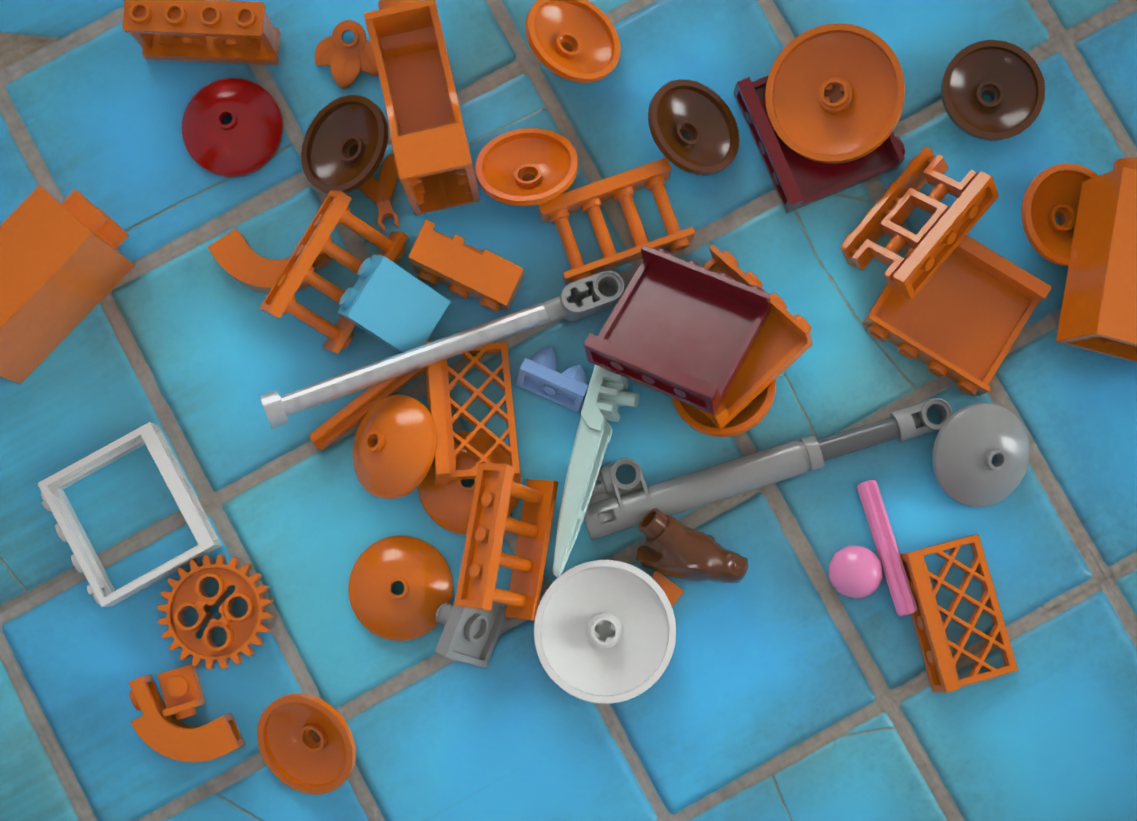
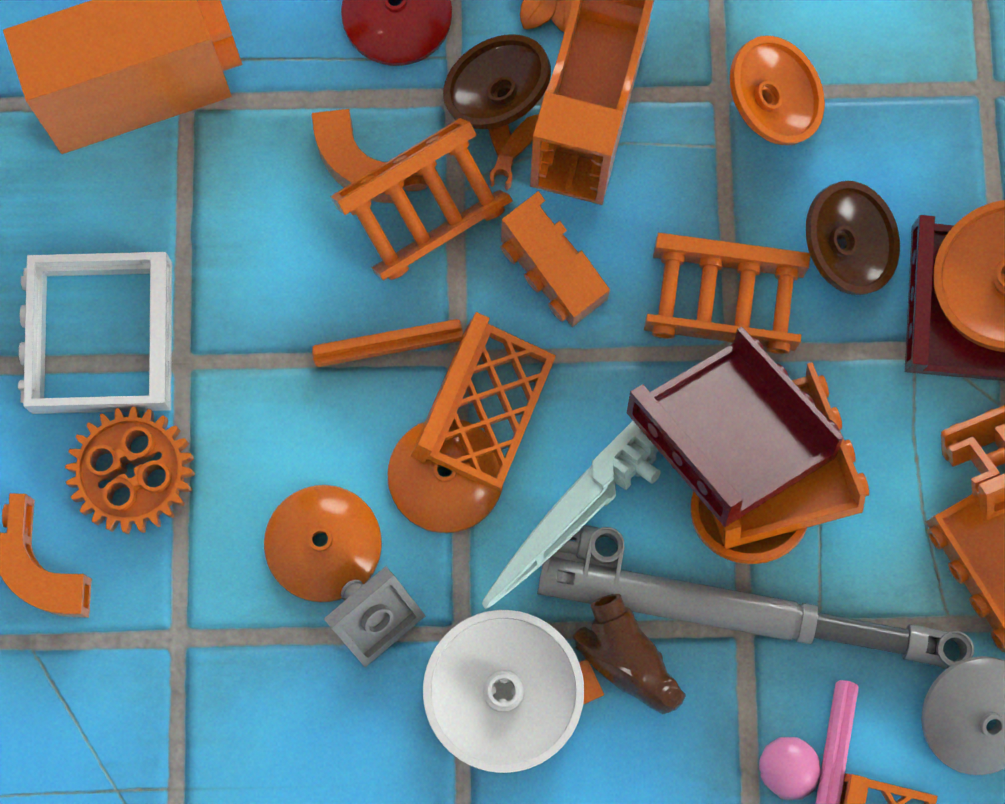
camera: 25 degrees right, 5 degrees down
orange bracket [157,664,206,721] -> none
orange dish [257,693,356,795] -> none
flat silver piece [260,271,624,429] -> none
medium azure brick [337,254,451,353] -> none
orange dish [352,395,437,499] -> none
orange fence [454,463,558,621] -> none
orange dish [475,128,578,206] -> none
light blue tile [516,346,589,413] -> none

